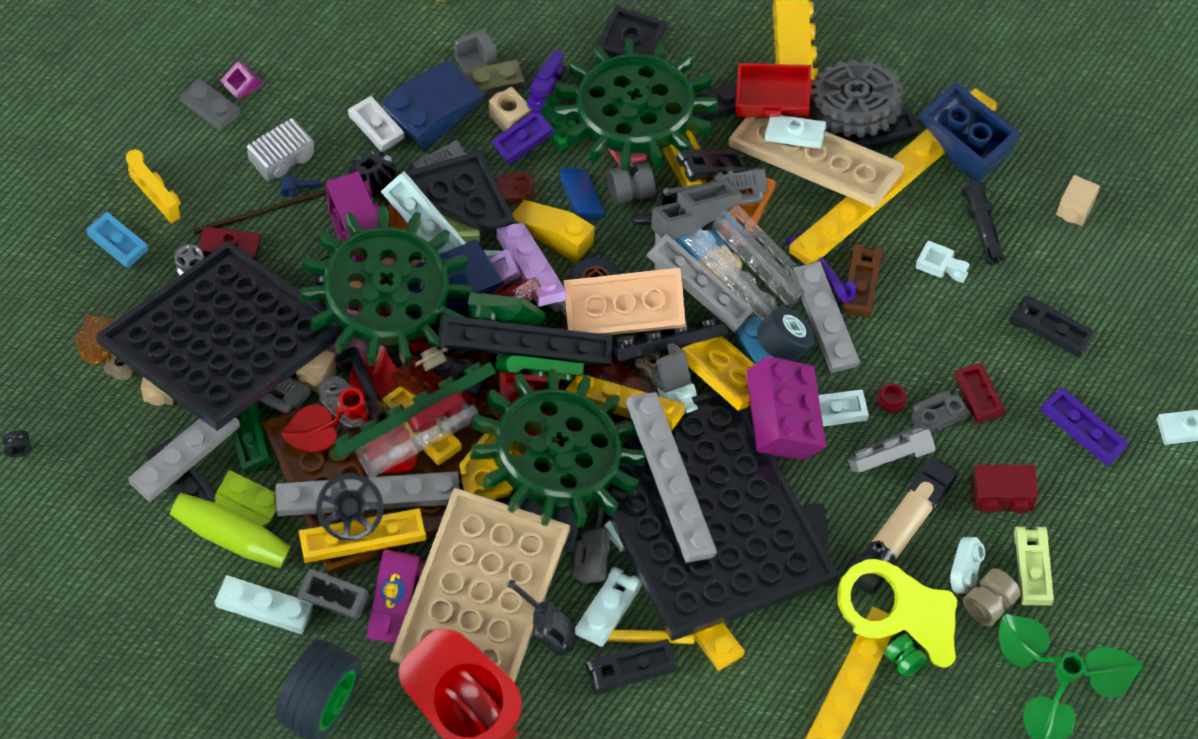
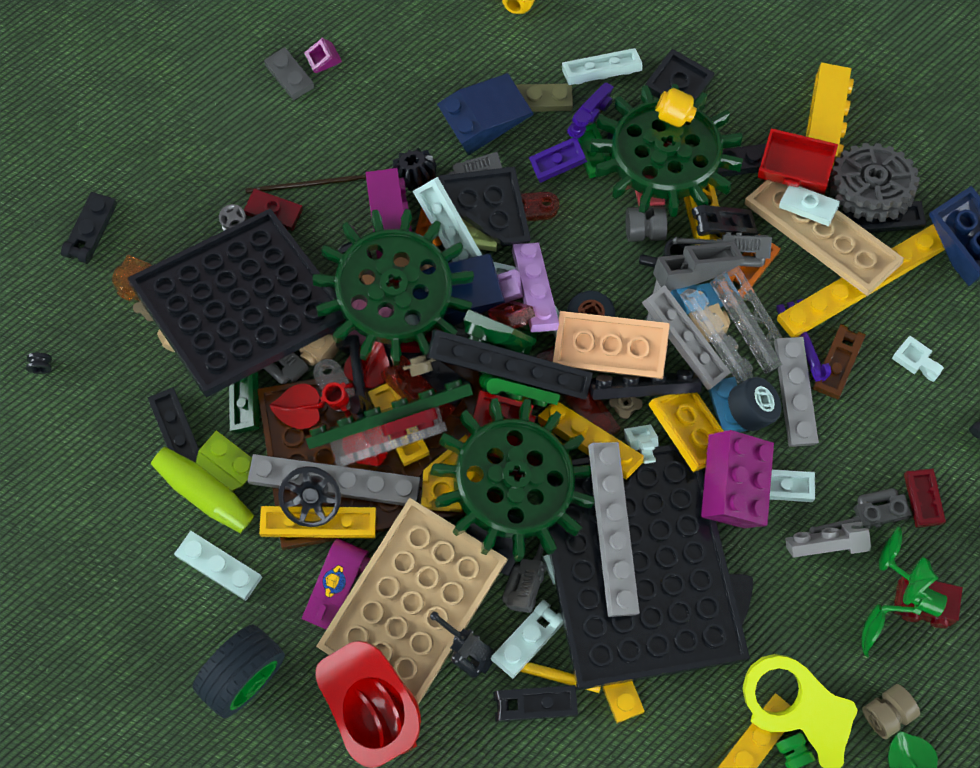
camera: 15 degrees right, 10 degrees up
dark azure plate [86,212,148,269] -> none
yellow plate [126,150,181,224] -> none
light grey plate [128,418,240,502] -> none
light grey brick [247,118,314,181] -> none
dark blue hand [281,176,321,198] -> none
dark grey brick [297,568,370,620] -> none
white plate [348,96,405,152] -> none
dark grey panel [455,28,497,70] -> none
tan brick [489,86,532,132] -> none
yellow slope [512,200,595,264] -> none
blue slope [560,168,605,222] -> none
dark grey panel [650,343,691,393] -> none
piece [850,456,959,595] -> none
dark red plate [877,383,907,412] -> none
light aqua plate [951,537,985,594] -> none
black pin [961,181,1005,265] -> none
yellowish green plate [1014,527,1054,605] -> none
none -> black plate [61,192,117,264]
none -> light aqua plate [562,48,642,85]
none -> yellow head [655,88,697,127]
none -> green plant [861,526,947,657]

